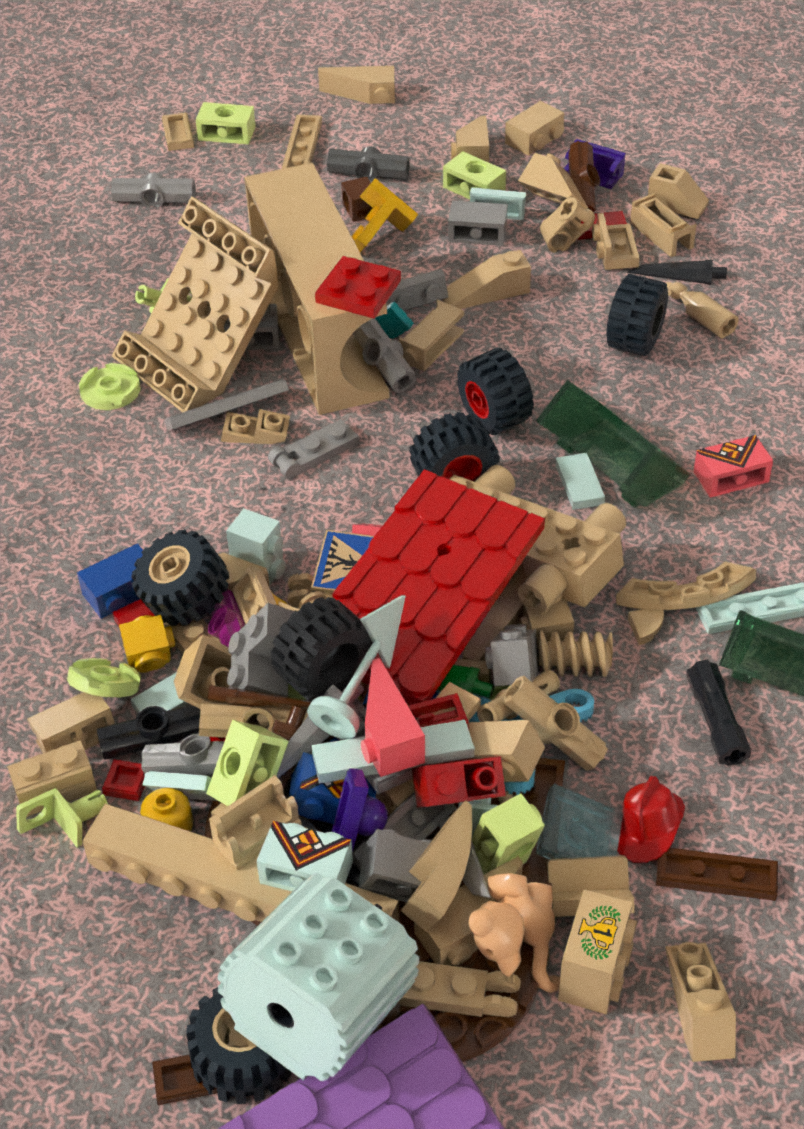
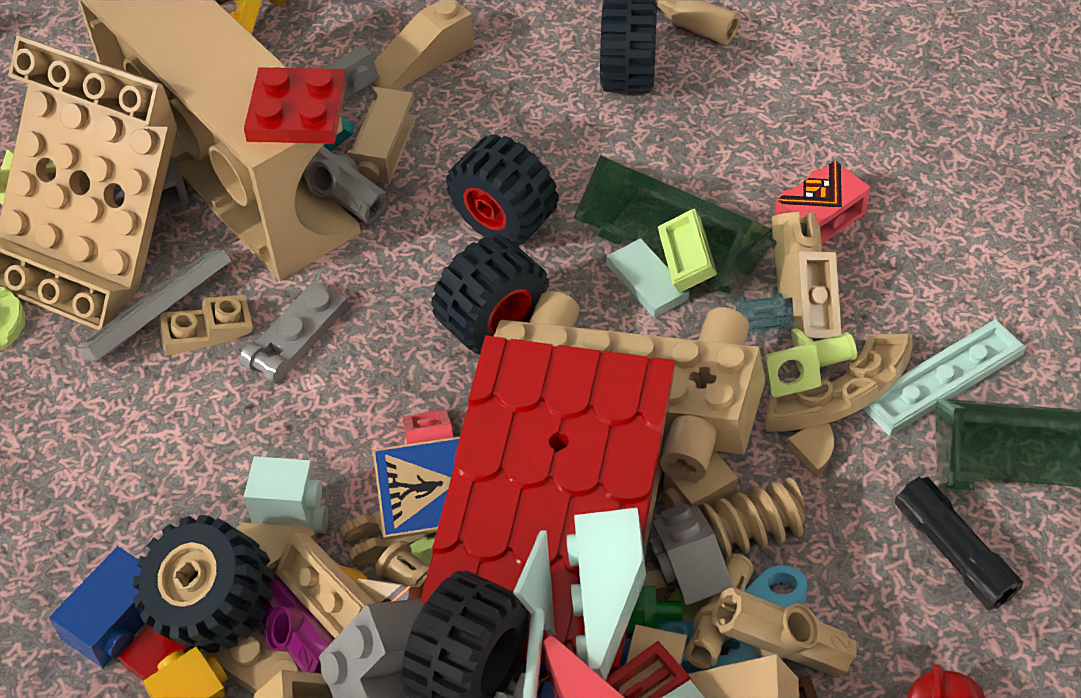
camera: 20 degrees left, 5 degrees up
none -> light aqua slope [567,508,646,681]
none -> yellowish green tile [658,208,717,293]
none -> clear light blue bush [736,292,787,335]
none -> yellowish green bracket [765,328,857,398]
none -> tan plate [772,212,842,340]

